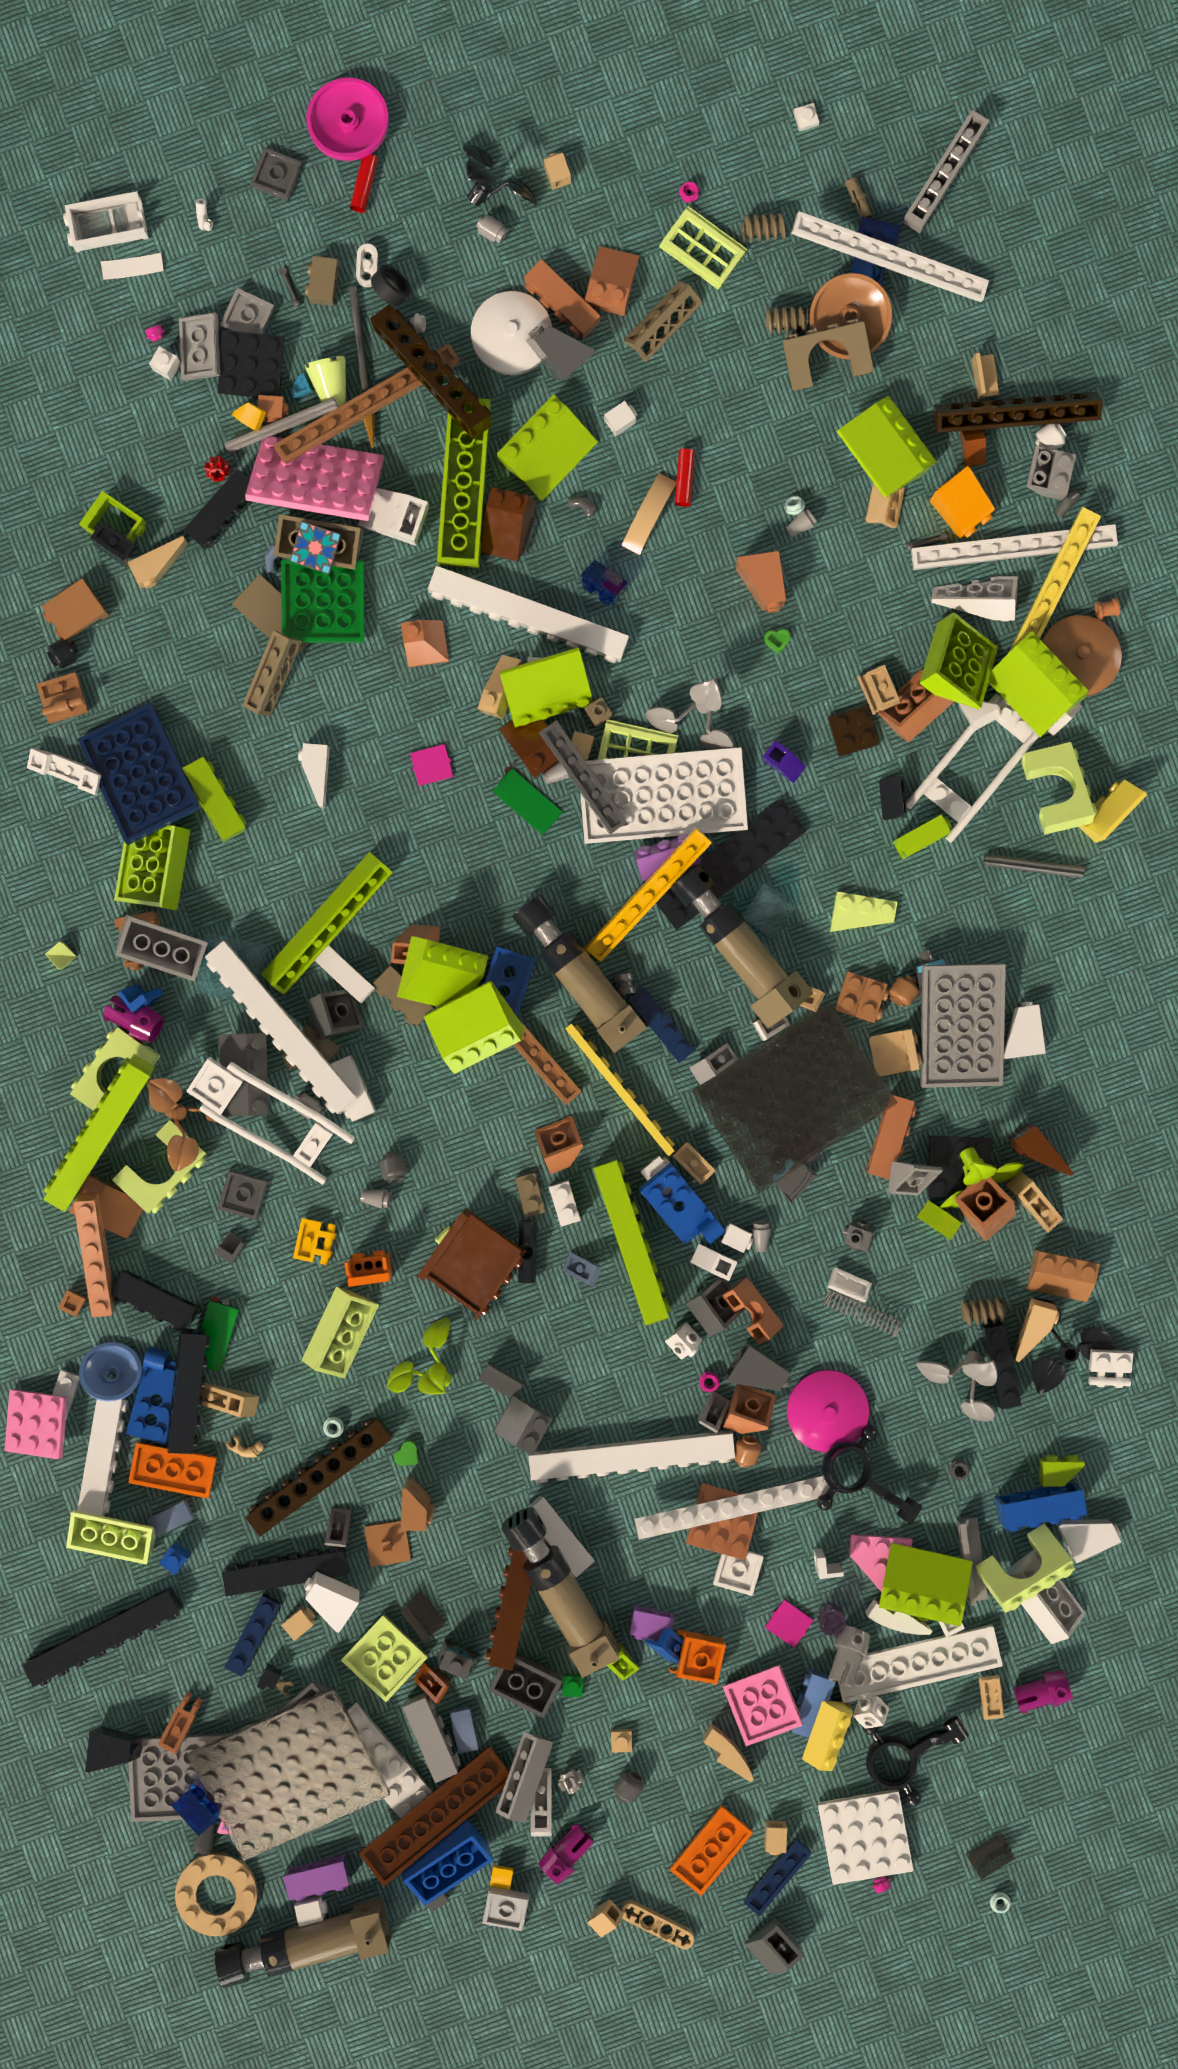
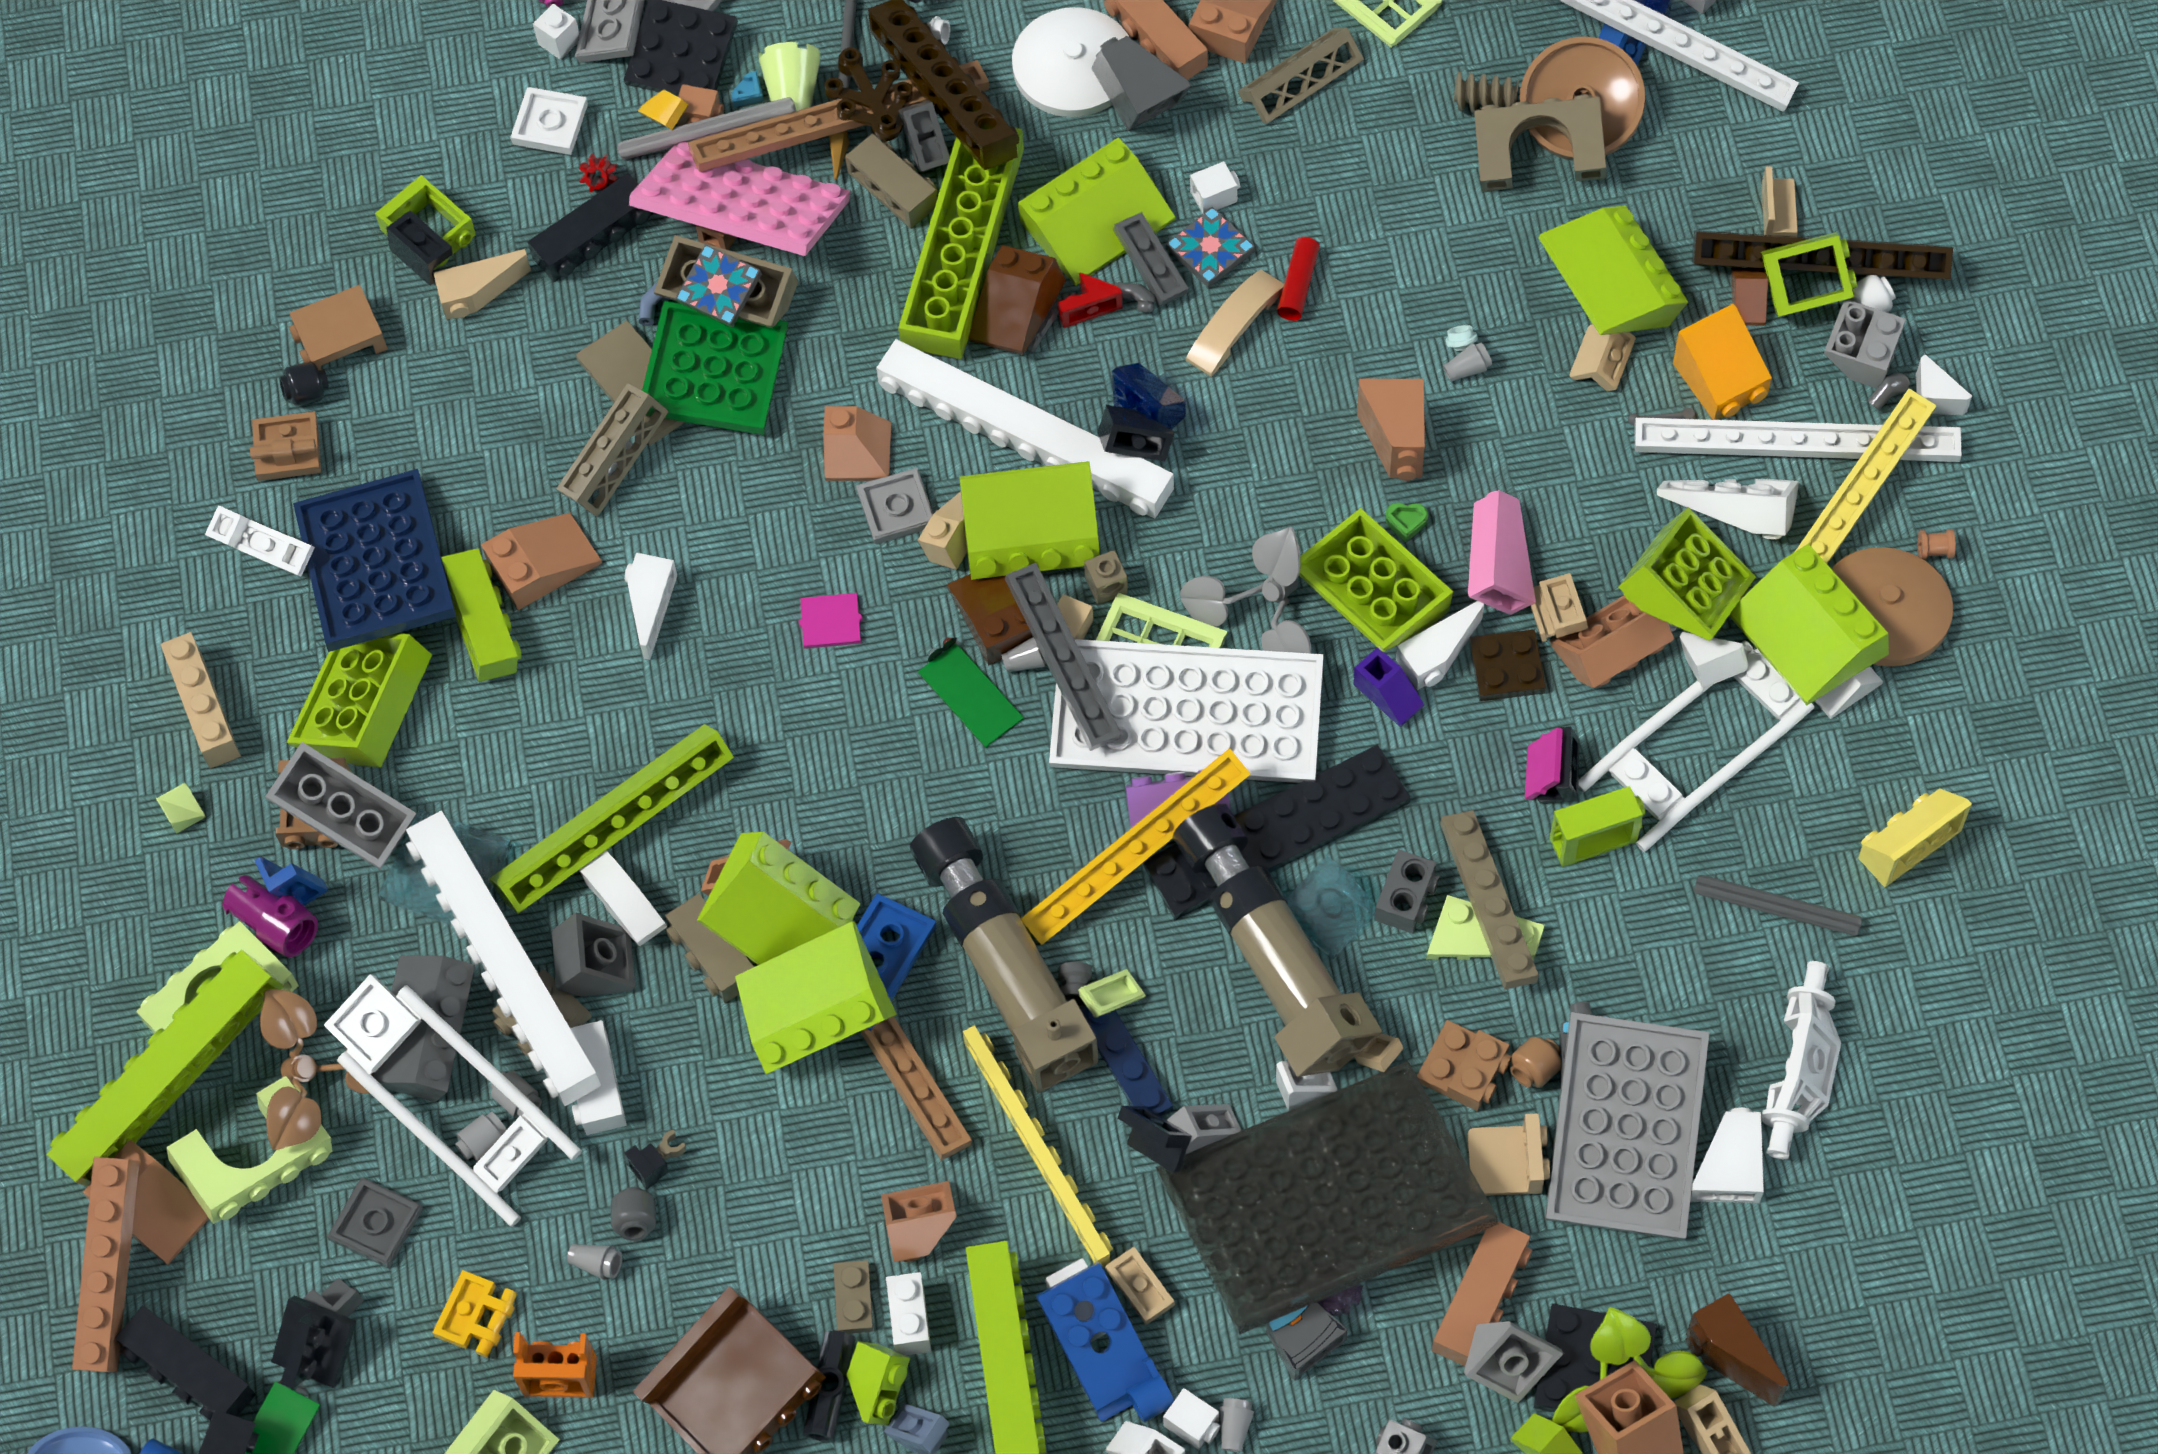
camera: 15 degrees right, 25 degrees down
medium nougat plate [58,1289,87,1317] -> none
white slope [358,488,429,546] -> none
yellowish green arch [1021,742,1097,835] -> none
none -> tan brick [160,632,241,769]
none -> black bracket [271,1295,357,1389]
none -> light grey brick [455,1111,507,1161]
none -> nougat slope [481,513,602,610]
none -> white plate [510,87,588,155]
none -> black piece [624,1130,686,1190]
none -> dark brown plant [825,47,913,141]
none -> dark tan brick [845,134,937,229]
none -> lime slope [847,1341,910,1425]
none -> light grey tile [856,468,933,545]
none -> dark grey brick [898,100,950,171]
none -> red slope [1058,273,1123,328]
none -> yellowish green tile [1079,969,1146,1017]
none -> black slope [1097,405,1174,462]
none -> dark grey plate [1113,212,1189,306]
none -> black panel [1118,1106,1192,1173]
none -> tile [1166,207,1255,288]
none -> lime slope [1299,508,1453,652]
none -> dark grey brick [1374,849,1440,934]
none -> white slope [1396,601,1484,690]
none -> dark tan plate [1440,810,1539,990]
none -> bright pink slope [1468,490,1536,615]
none -> dark pink piece [1525,727,1563,800]
none -> lime window [1761,232,1857,317]
none -> white plate [1761,961,1841,1159]
none -> white slope [1916,354,1972,415]

